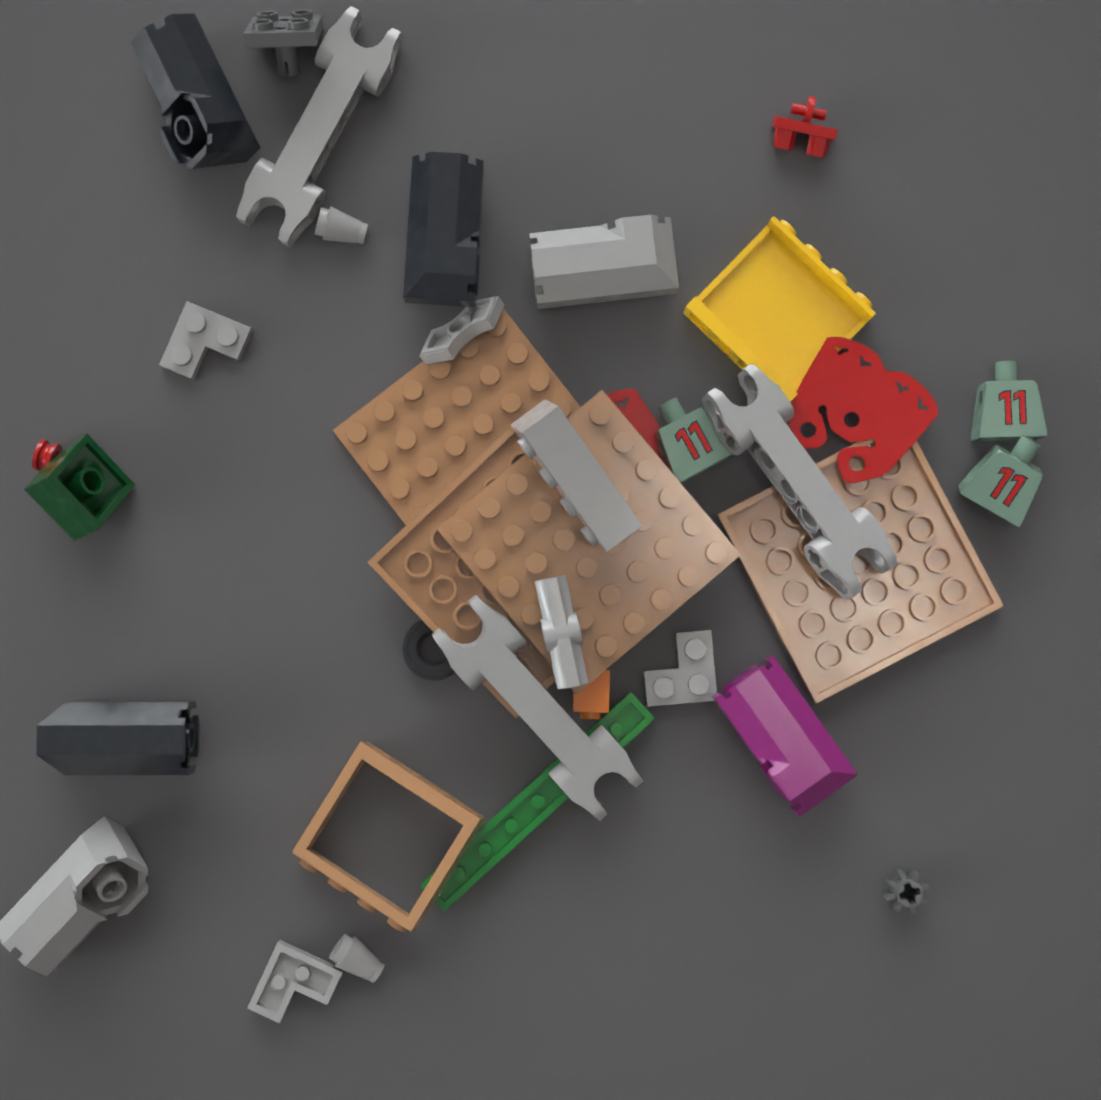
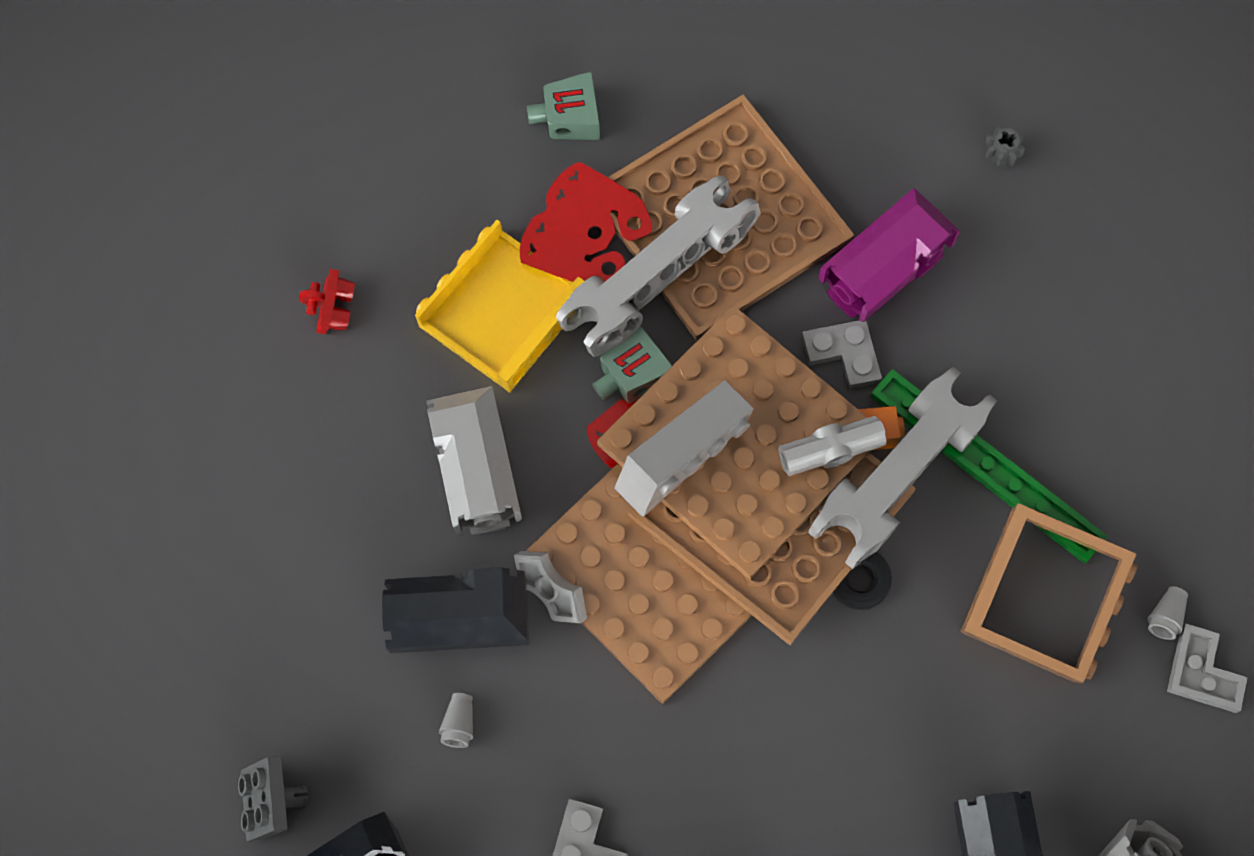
camera: 90 degrees left, 15 degrees down
light grey piece [236,6,403,248] -> none
sand green torso [958,435,1043,527] -> none

